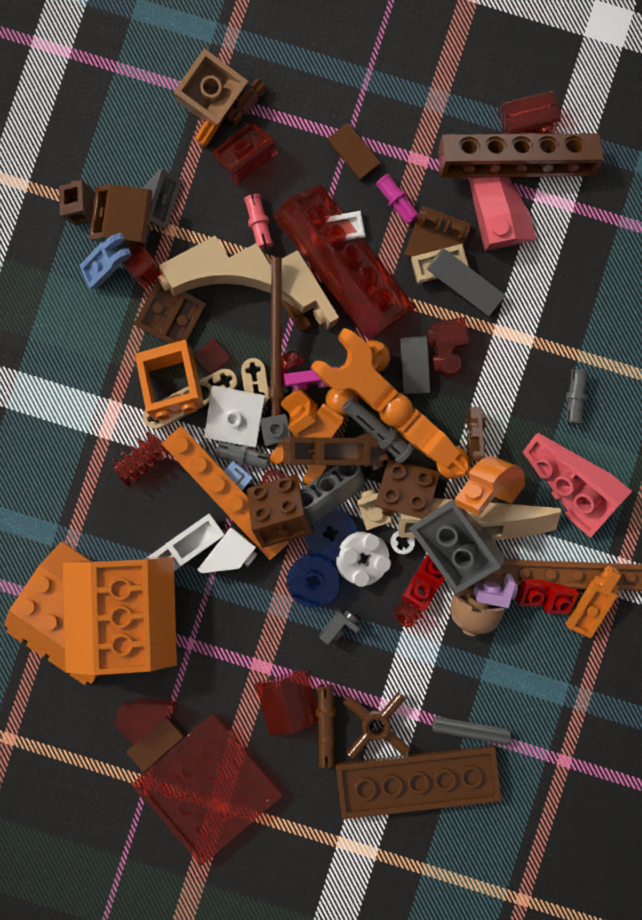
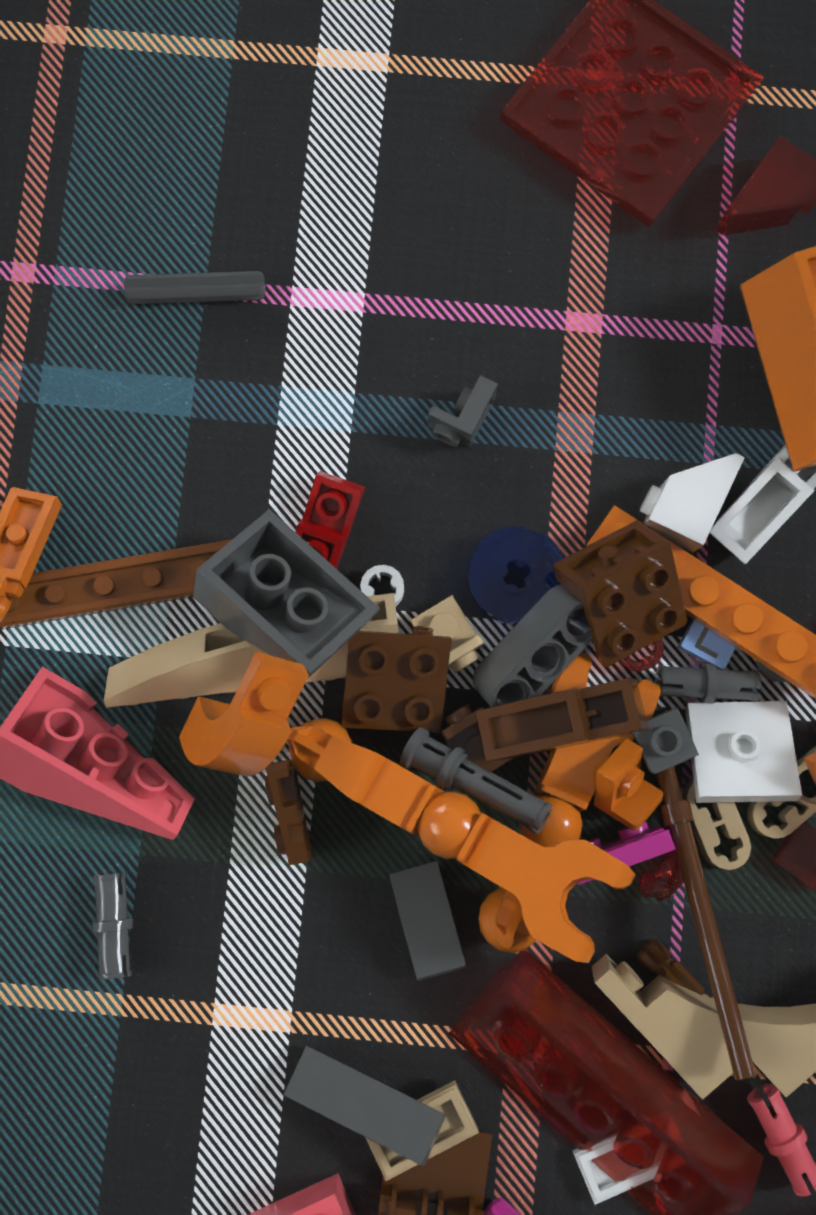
camera: 165 degrees right, 5 degrees down
reddish brown tile [126,715,184,772] -> none
clear red slope [255,668,318,735] -> none
clear blue plate [286,554,340,608] -> none
reddish brown pin [316,684,337,768] -> none
white plate [336,532,391,587] -> none
reddish brown plate [336,745,501,819] -> none
reddish brown bar [343,691,410,759] -> none
clear red plate [394,601,423,627] -> none
clear red brick [427,317,469,375] -> none
medium nougat cylinder [450,587,505,636] -> none
lavender bracket [474,573,517,608] -> none
red slope [515,578,579,614] -> none

